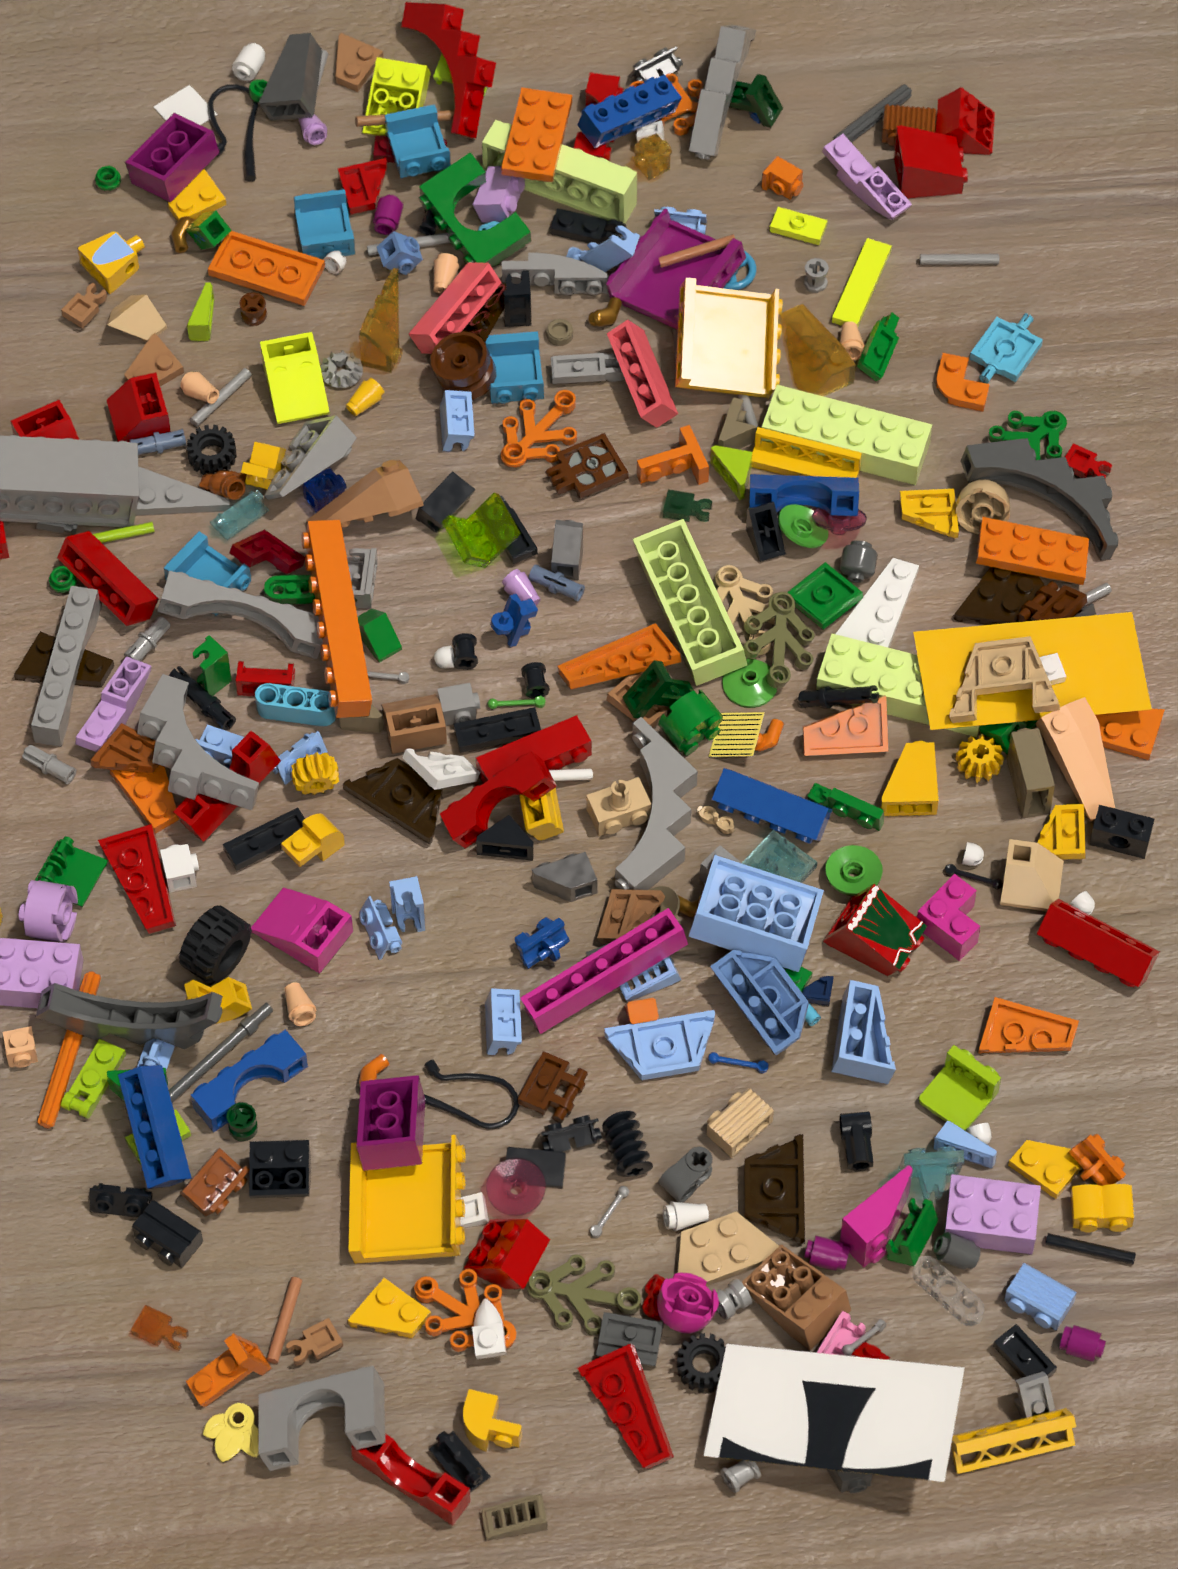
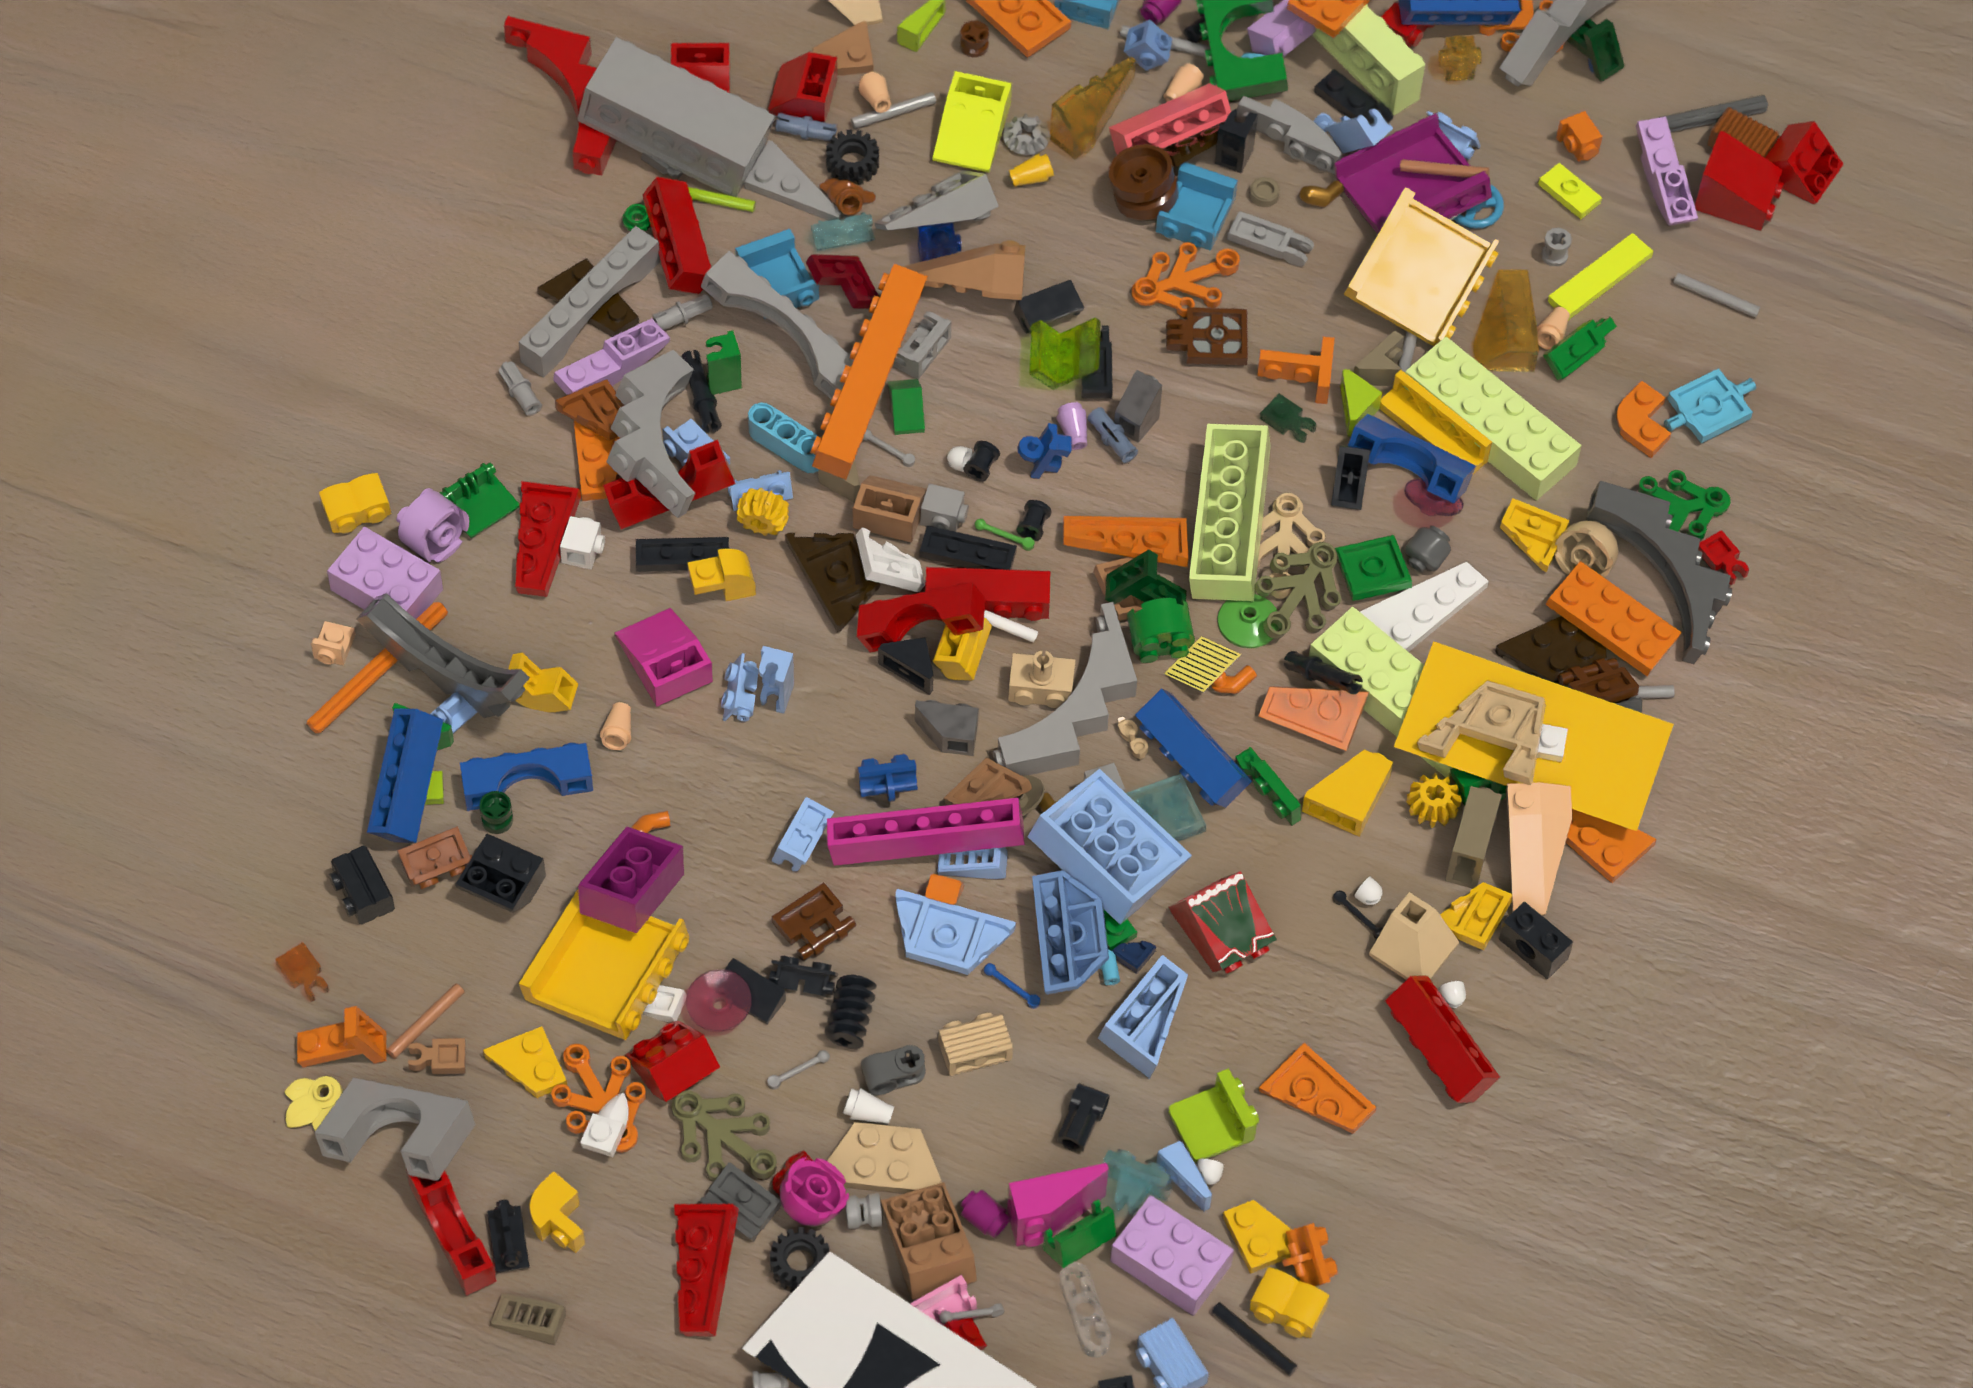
camera: 25 degrees right, 0 degrees up
lime plate [61,1039,126,1119] -> none
black hinge [89,1183,152,1217] -> none
dark grey bar [169,1003,273,1102] -> none
black tyre [179,905,252,985] -> none
red hinge [236,661,296,696] -> none
yellow brick [241,442,286,489] -> none
green plate [264,575,315,604] -> none
white hinge [323,251,346,274] -> none
black piece [424,1060,520,1129] -> none
light blue hinge [440,390,475,451] -> none
coral brick [607,320,678,428] -> none
white plate [637,121,664,146] -> none
dark brown wing [744,1134,805,1244] -> none
bright green dish [778,504,828,548] -> none
bright green dish [825,845,883,895] -> none
dark pink brick [917,874,980,961] -> none
dark grey brick [934,1232,981,1270] -> none

